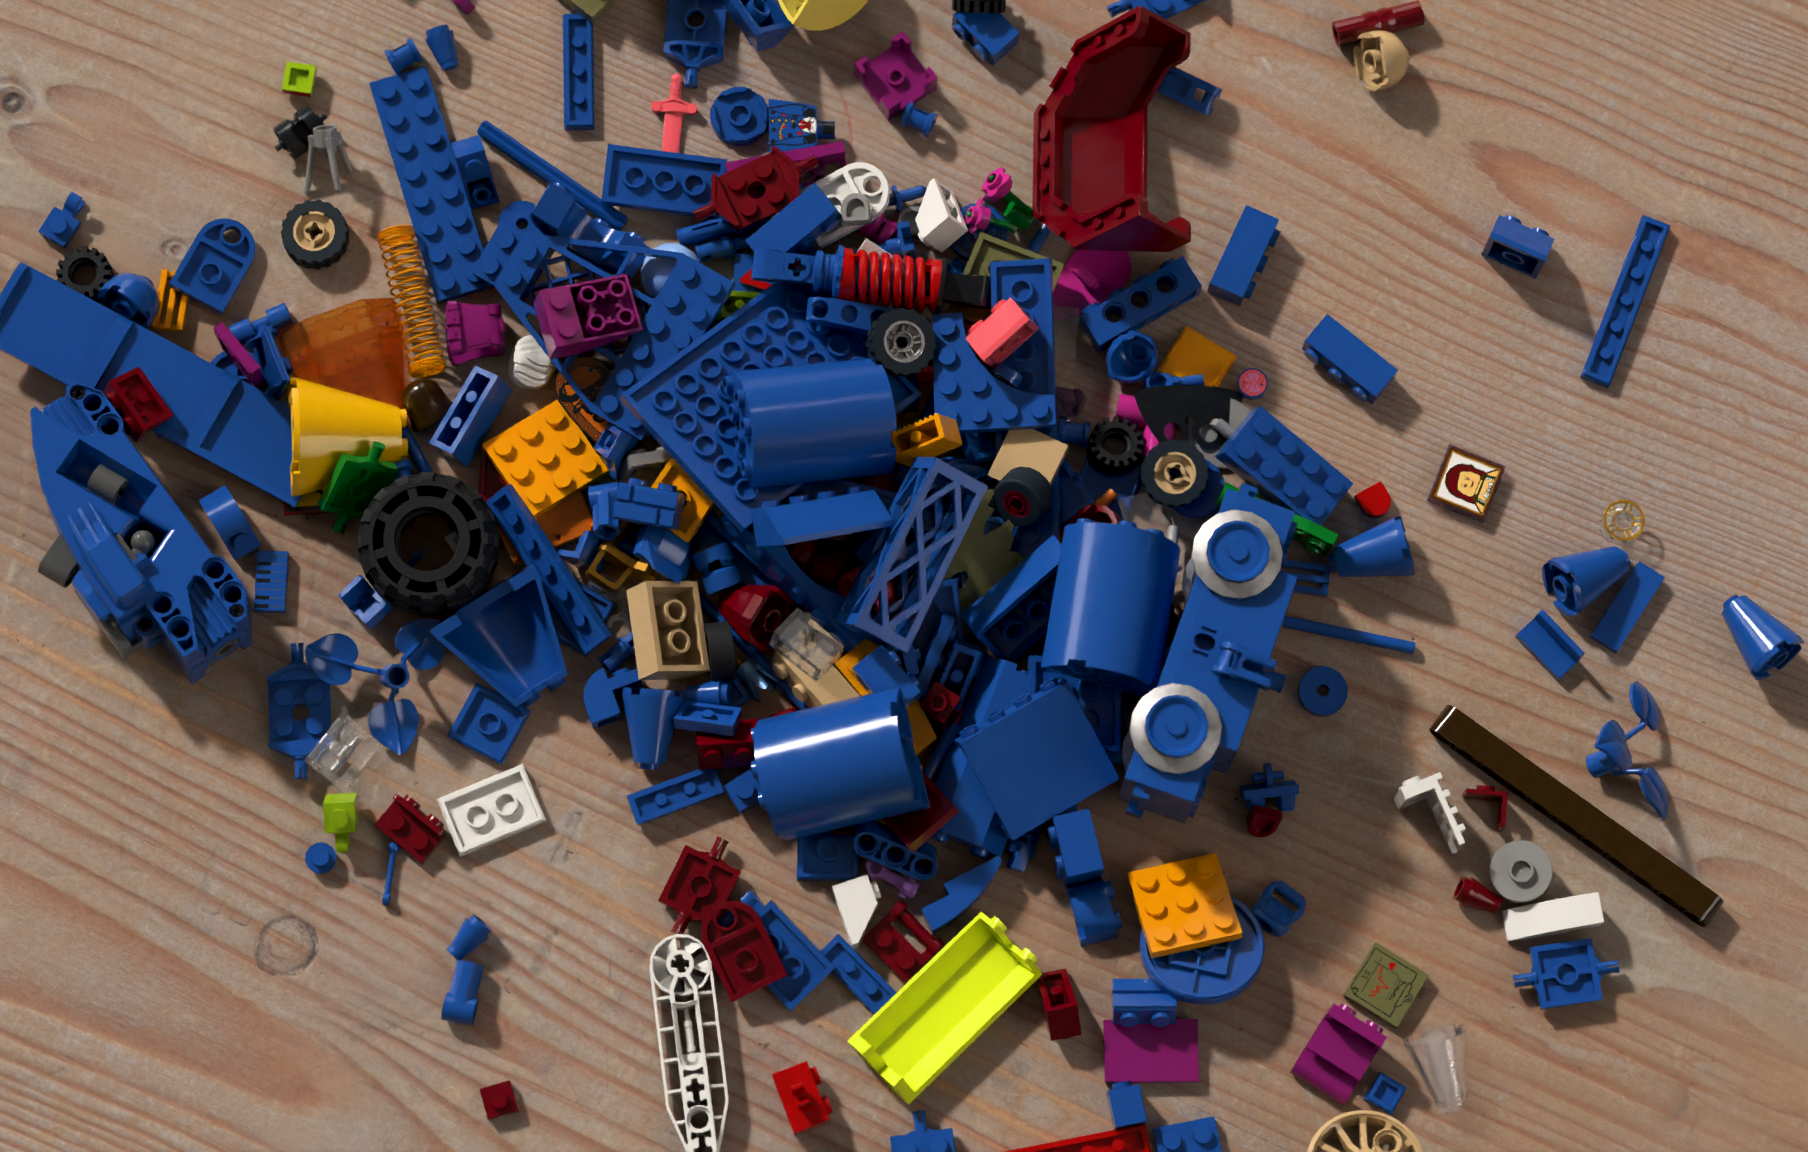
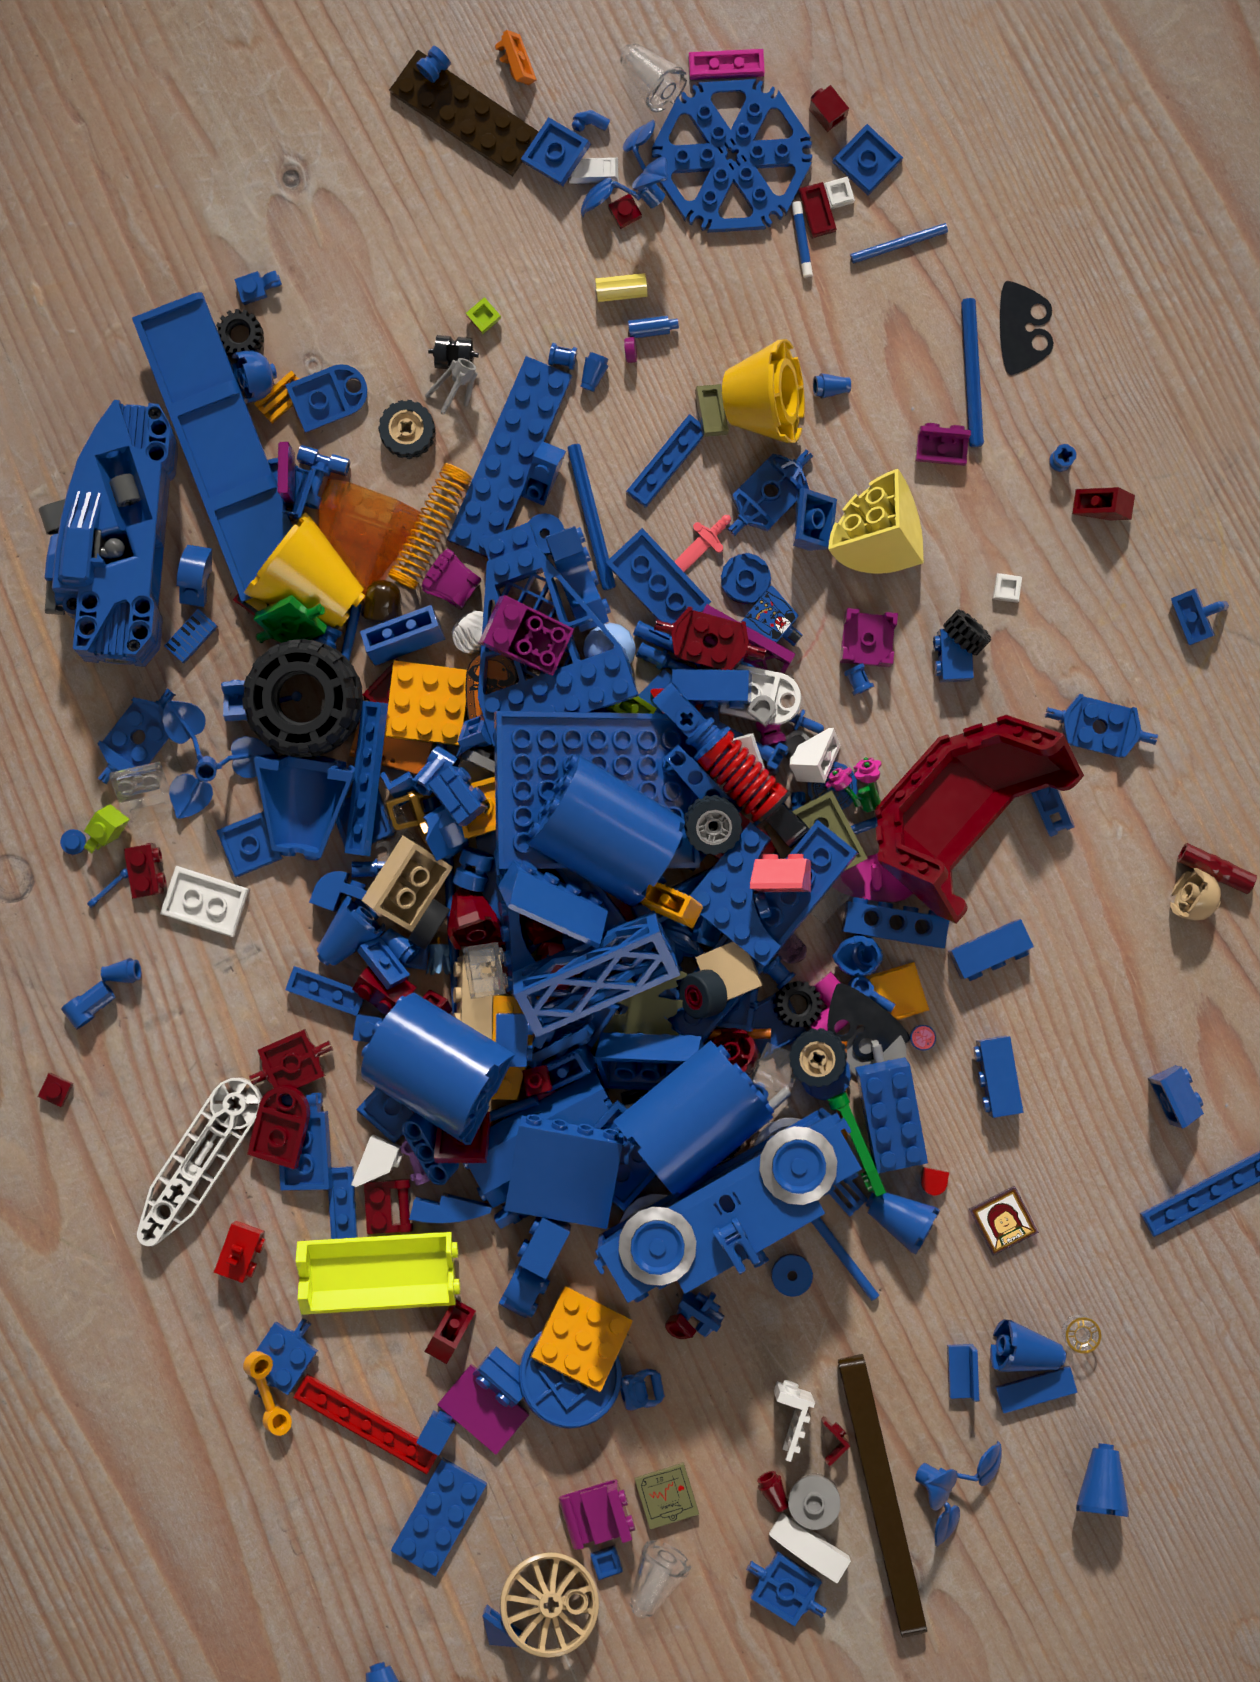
camera: 45 degrees right, 10 degrees up
dark red bracket [103,366,173,443] -> none

